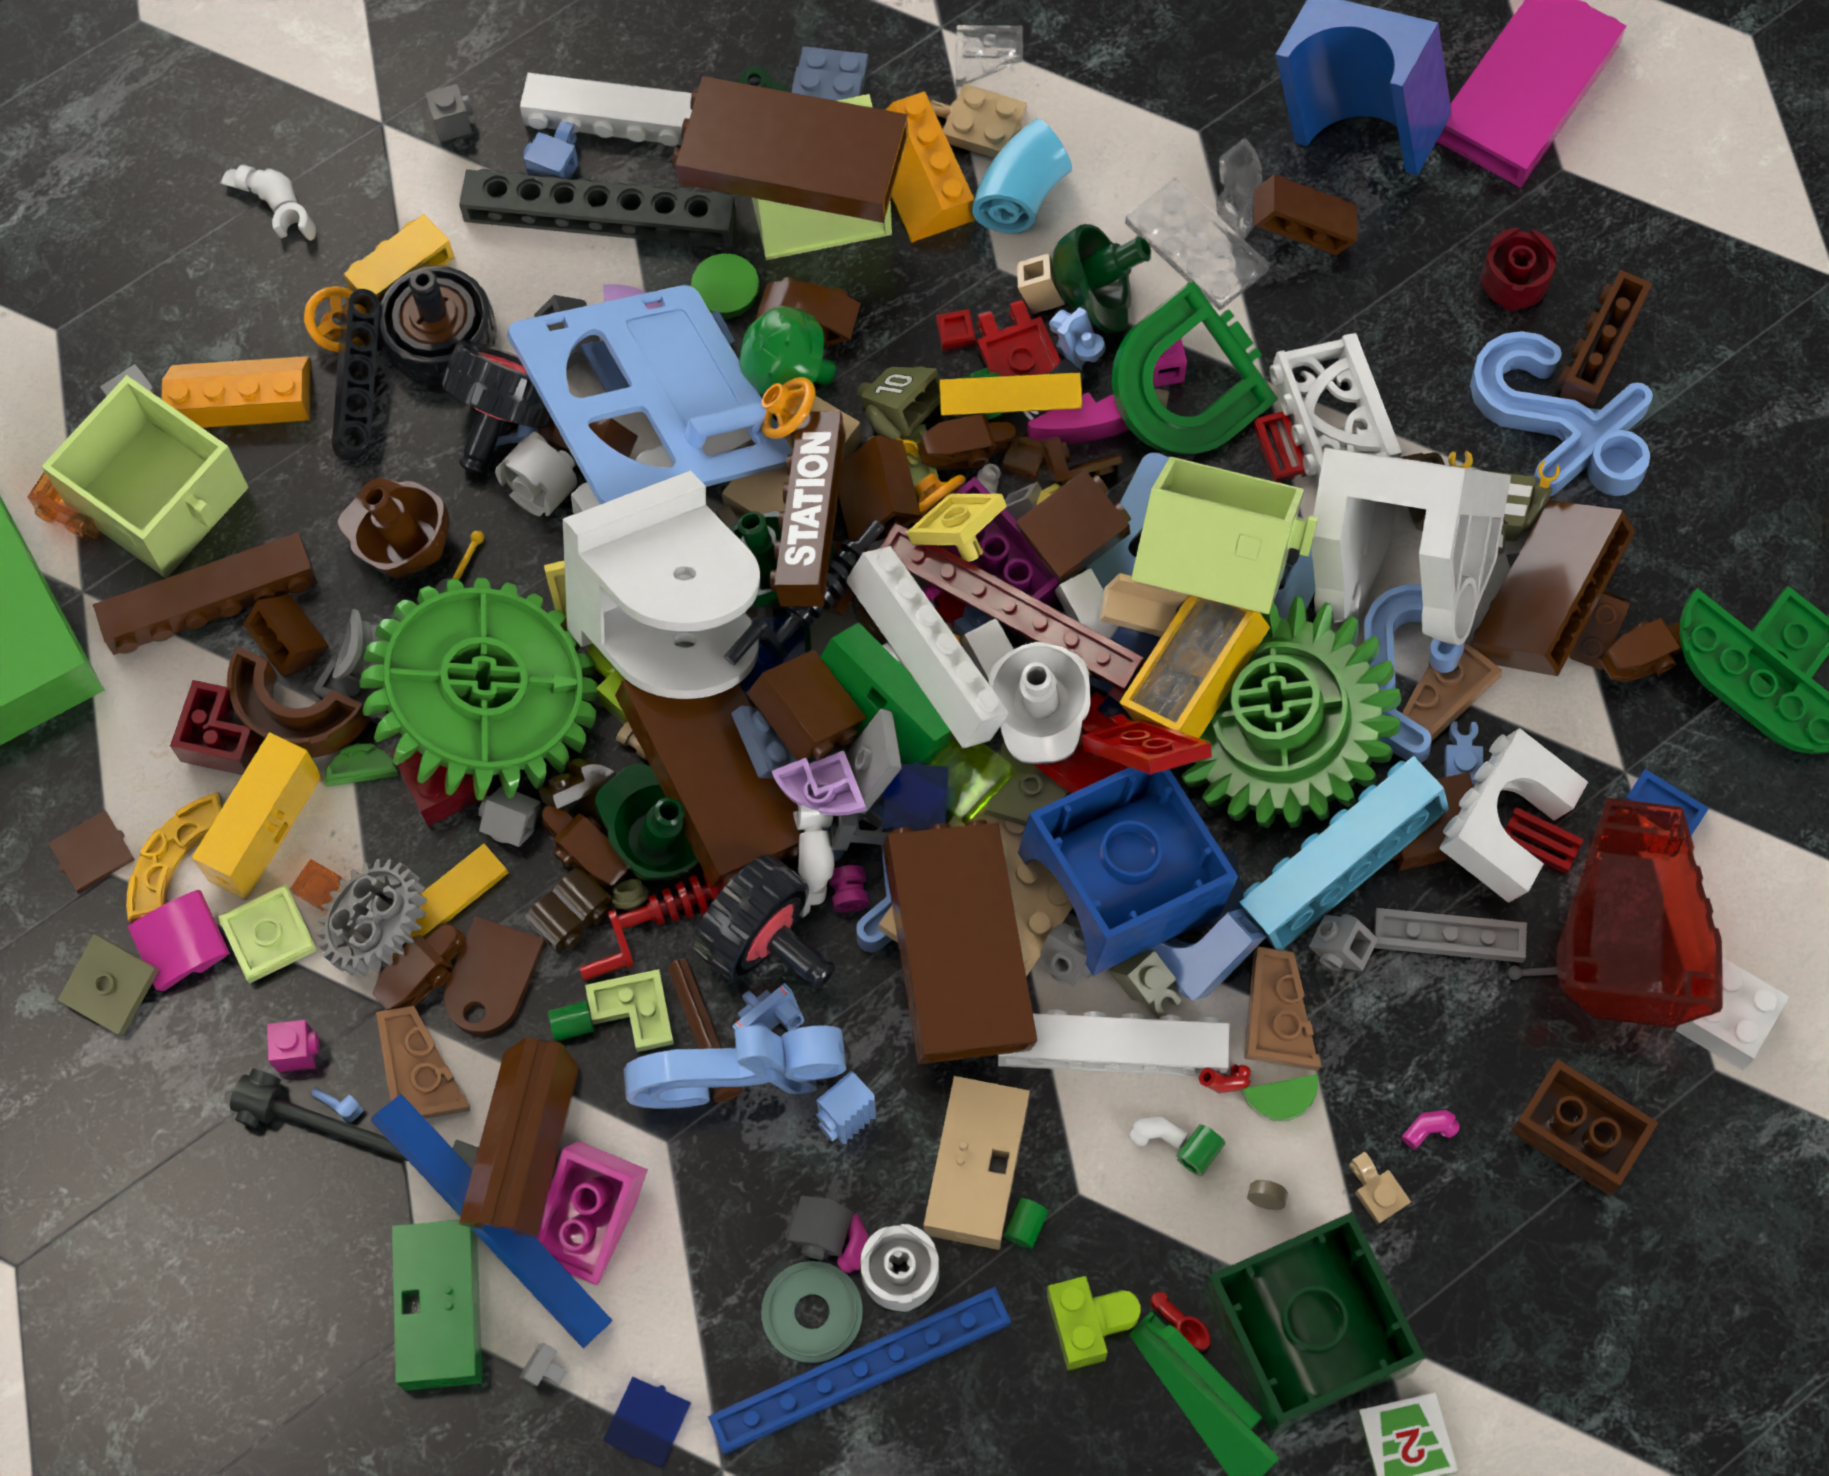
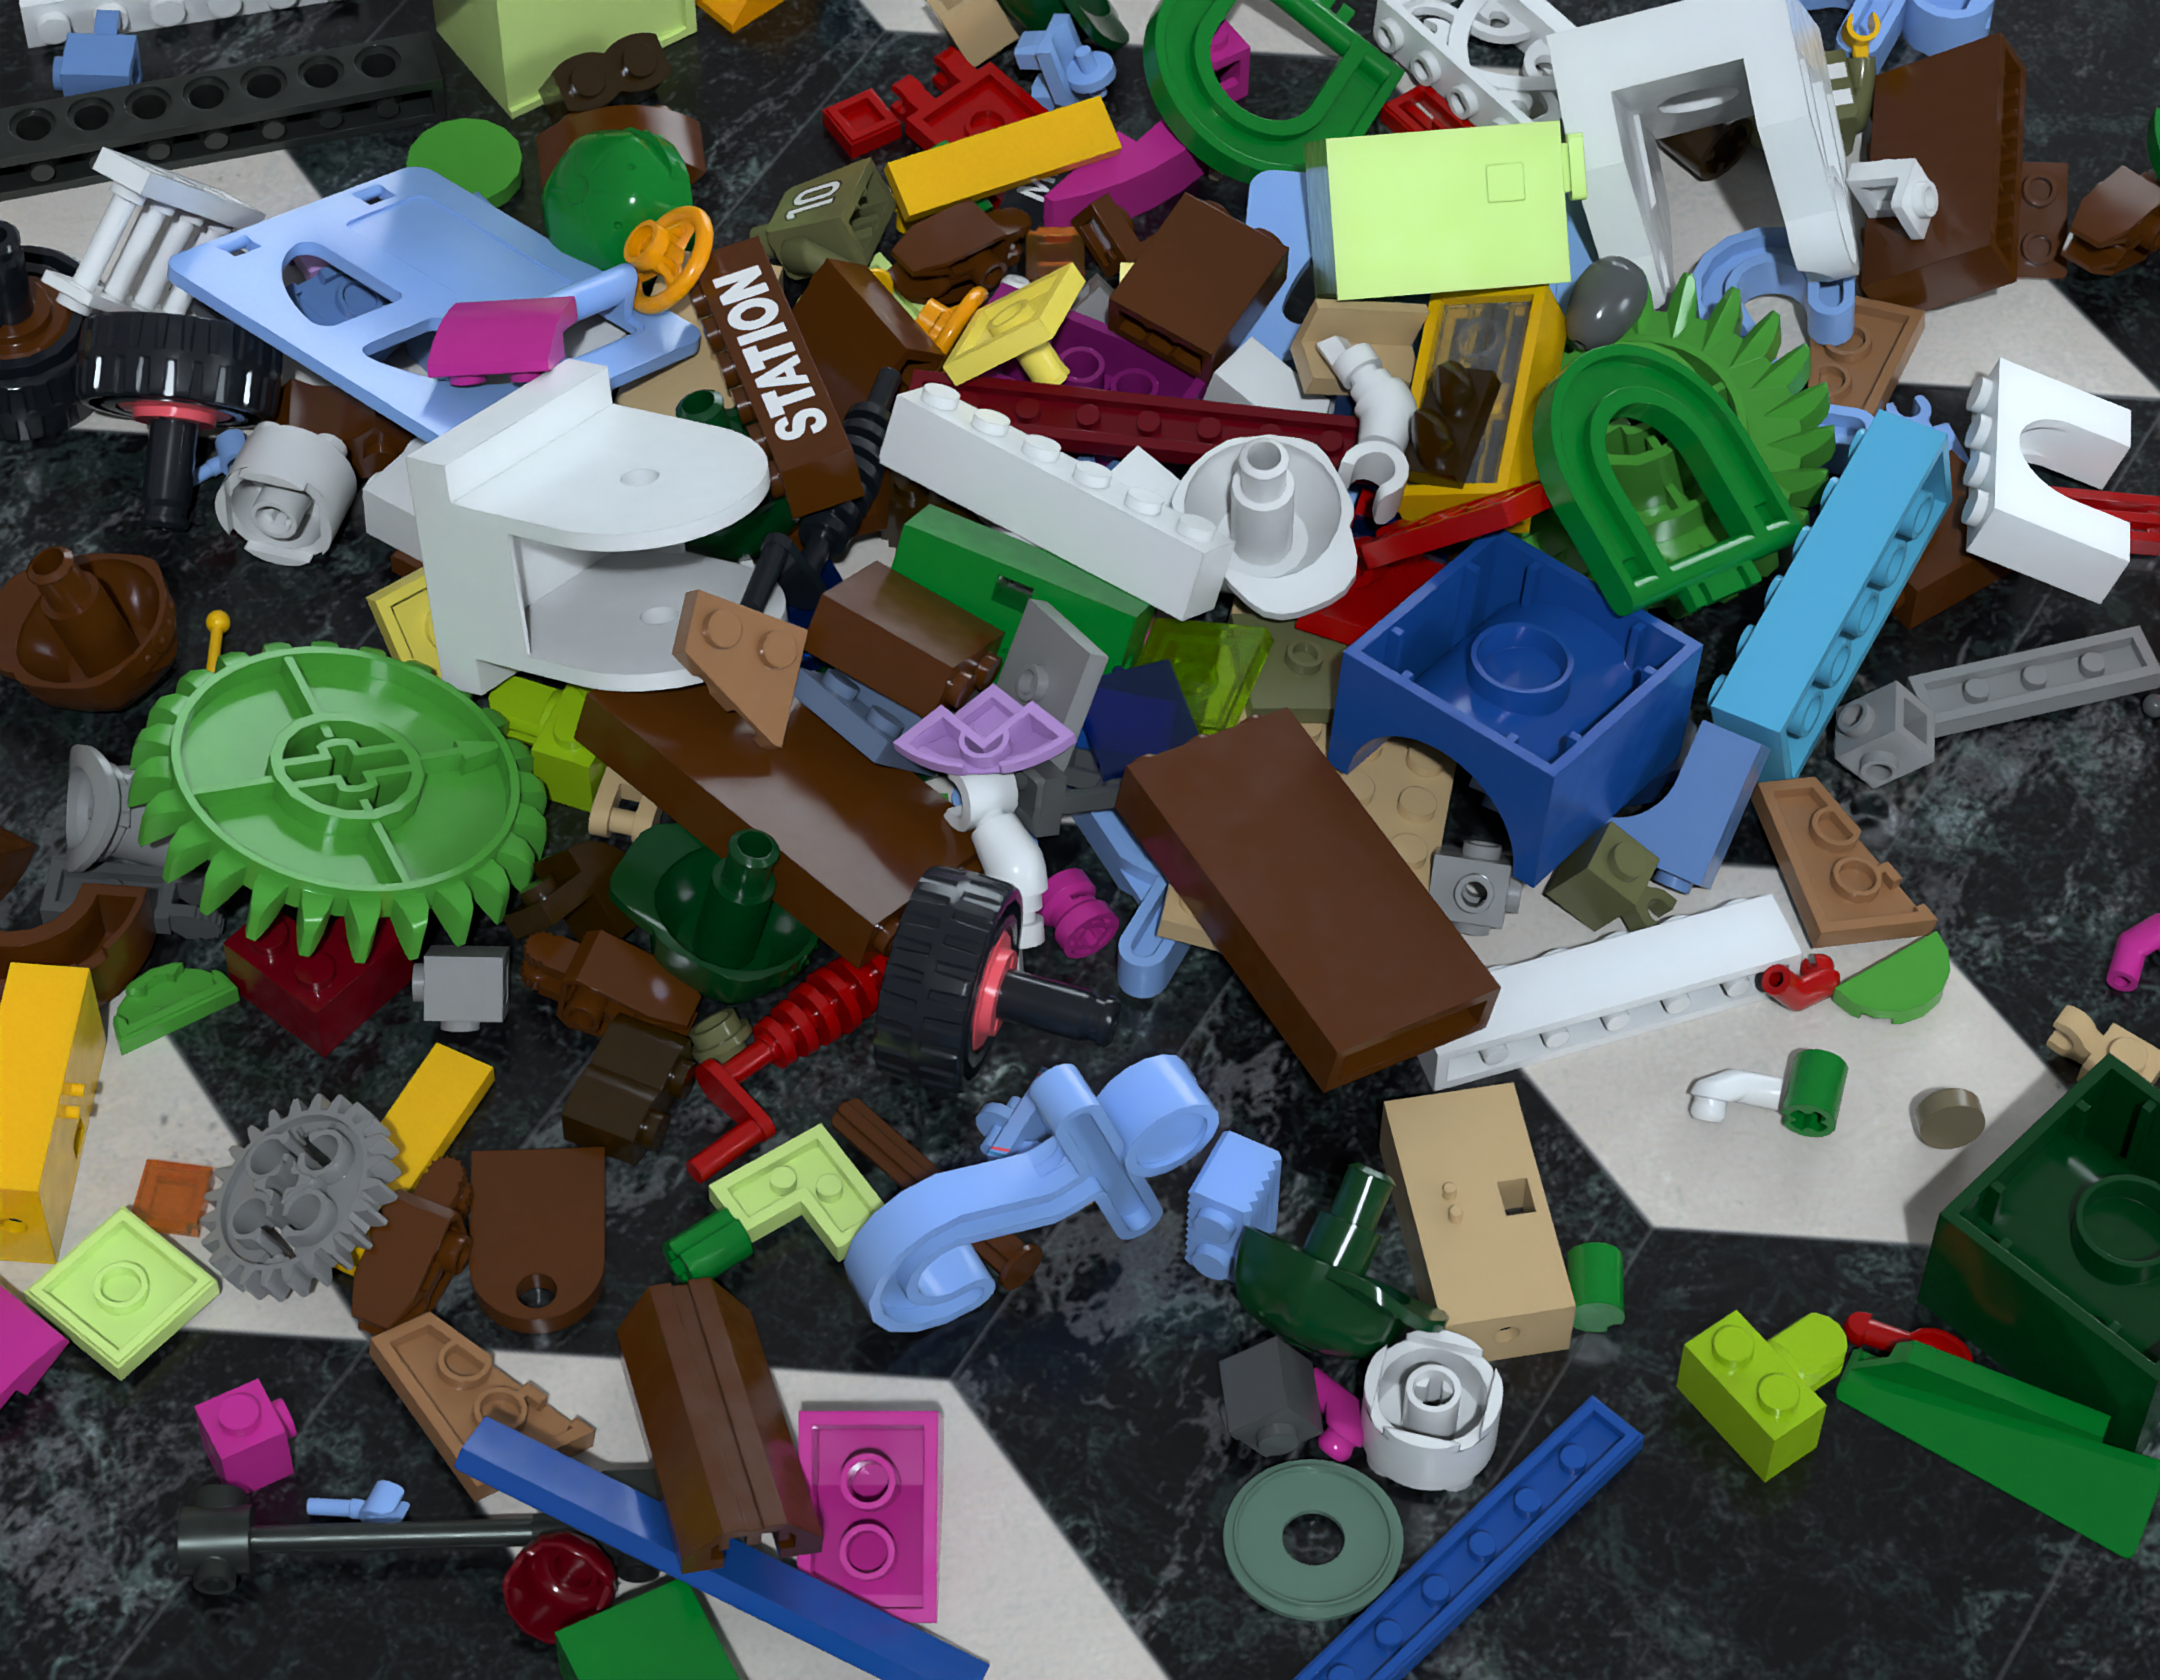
camera: 25 degrees left, 15 degrees down
none -> white fence [41,147,266,316]
none -> dark pink slope [427,296,578,386]
none -> dark red hair [502,1529,617,1645]
none -> dark brown brick [538,33,672,125]
none -> medium nougat wing [672,589,808,750]
none -> dark green piece [1234,1162,1449,1360]
none -> white piece [1317,335,1417,524]
none -> dark brown tile [1404,360,1502,489]
none -> green piece [1532,344,1802,616]
none -> dark grey animal [1566,256,1649,351]
none -> white bracket [1846,158,1938,240]

